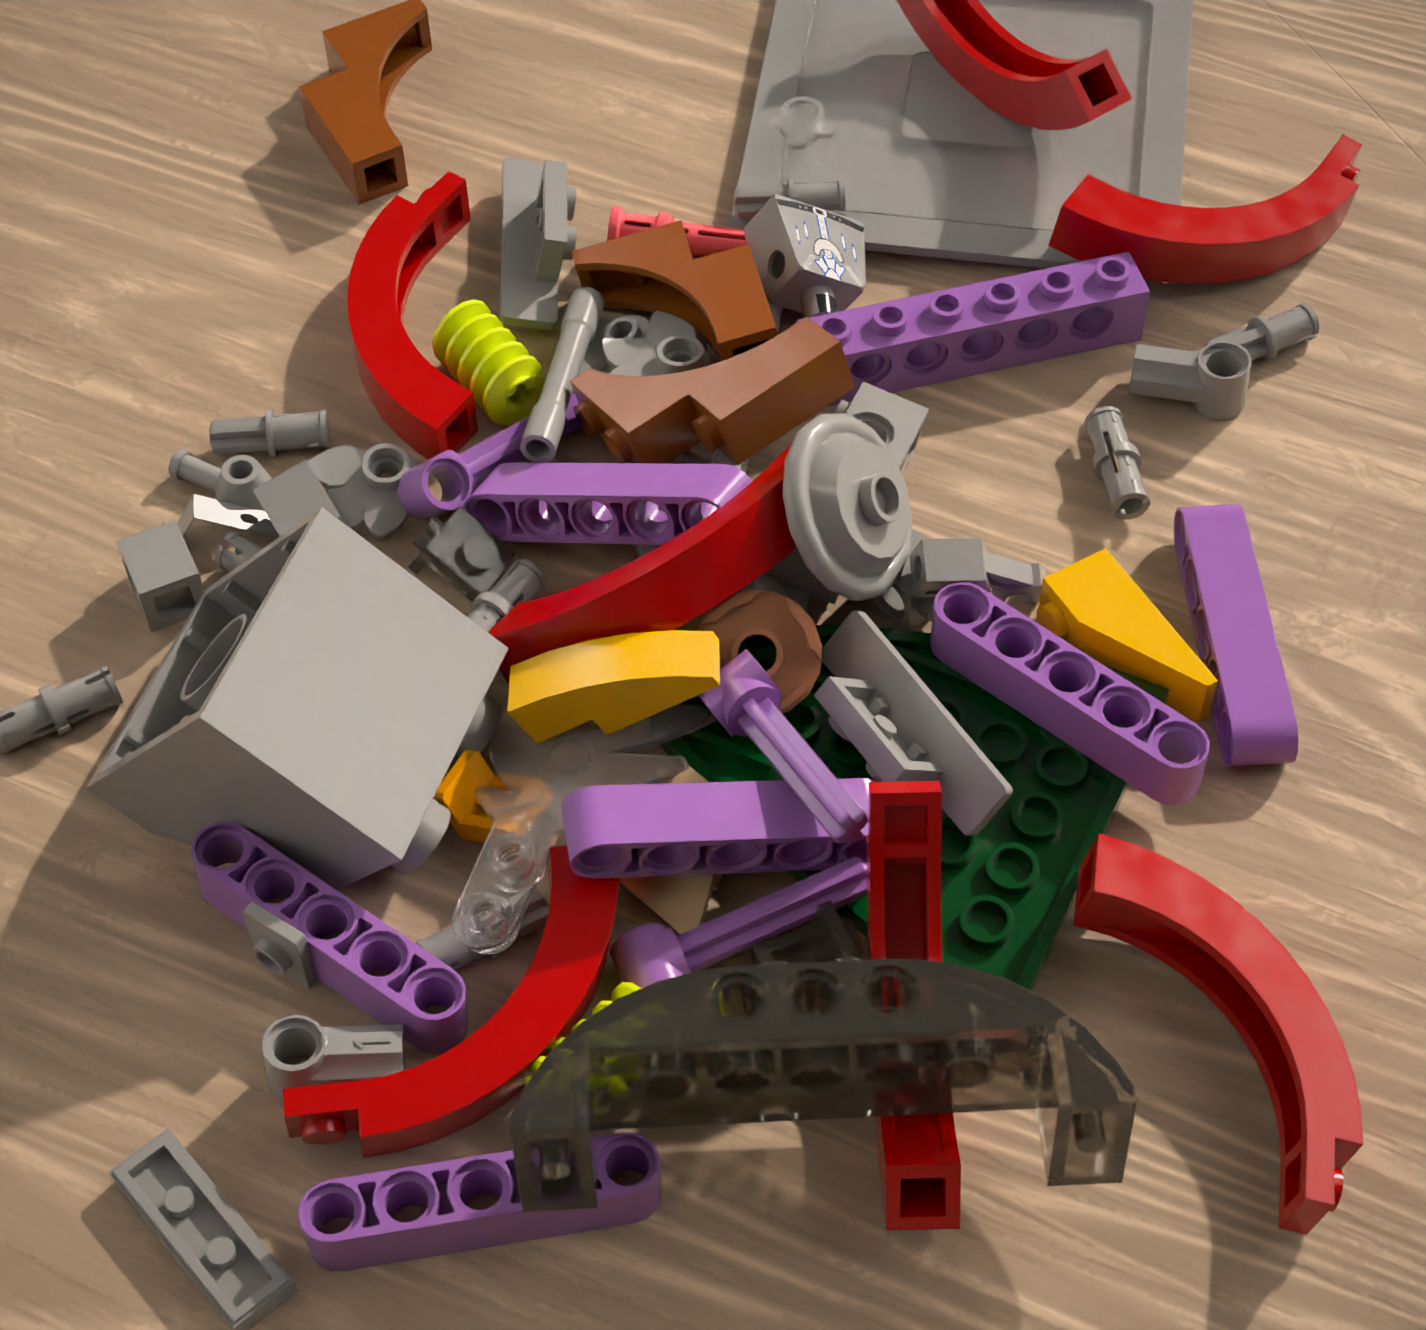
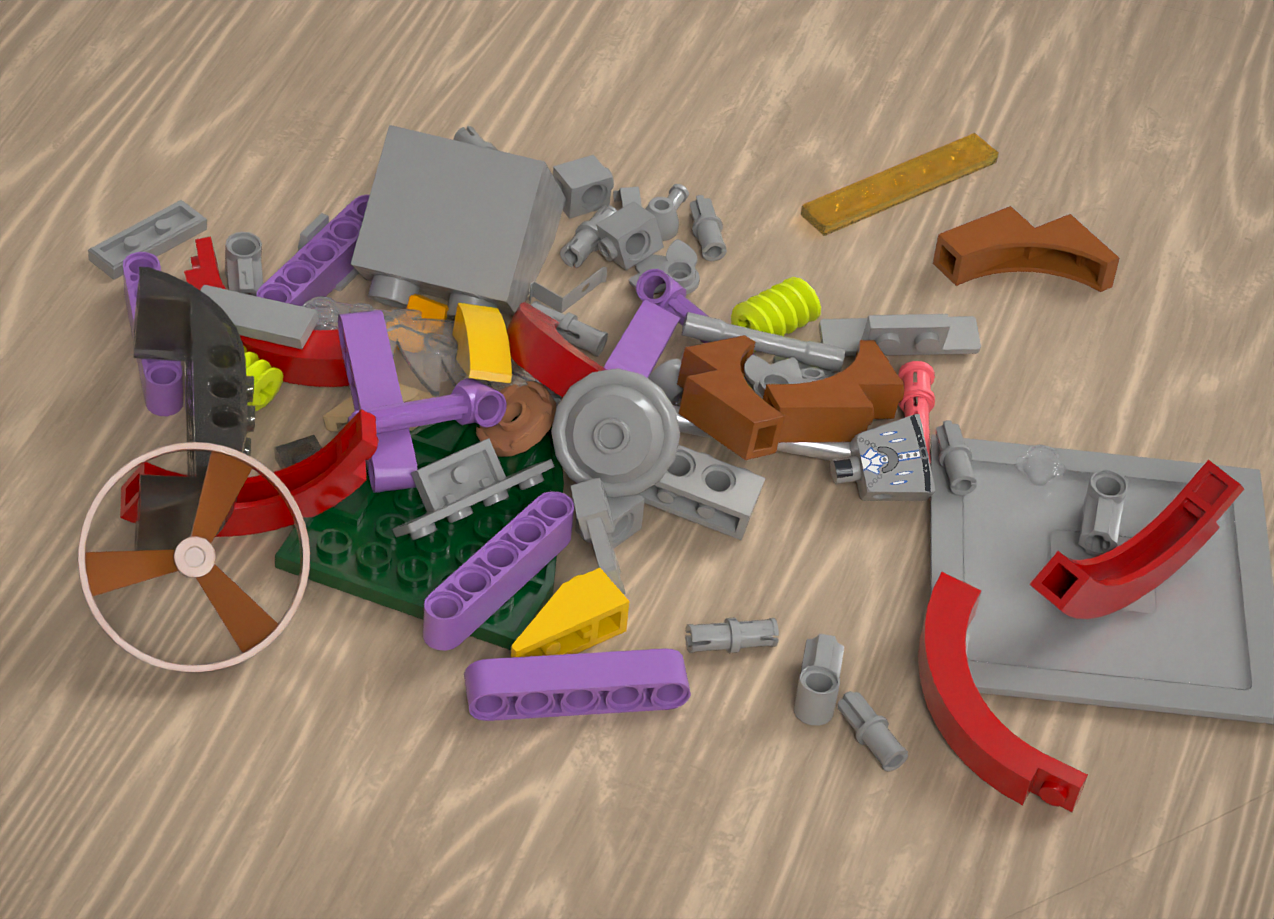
camera: 80 degrees right, 10 degrees down
red arch [347,171,478,460] -> none
clear smoke bracket [407,506,516,602] -> none
medium lavender axle [610,857,867,1012] -> none
medium lavender brick [797,252,1150,406] -> none
arch [1073,833,1363,1235] -> none
none -> dark orange piece [77,442,310,672]
none -> light grey tile [187,285,319,349]
none -> clear yellow tile [801,133,999,236]
none -> light grey piece [1078,469,1128,556]

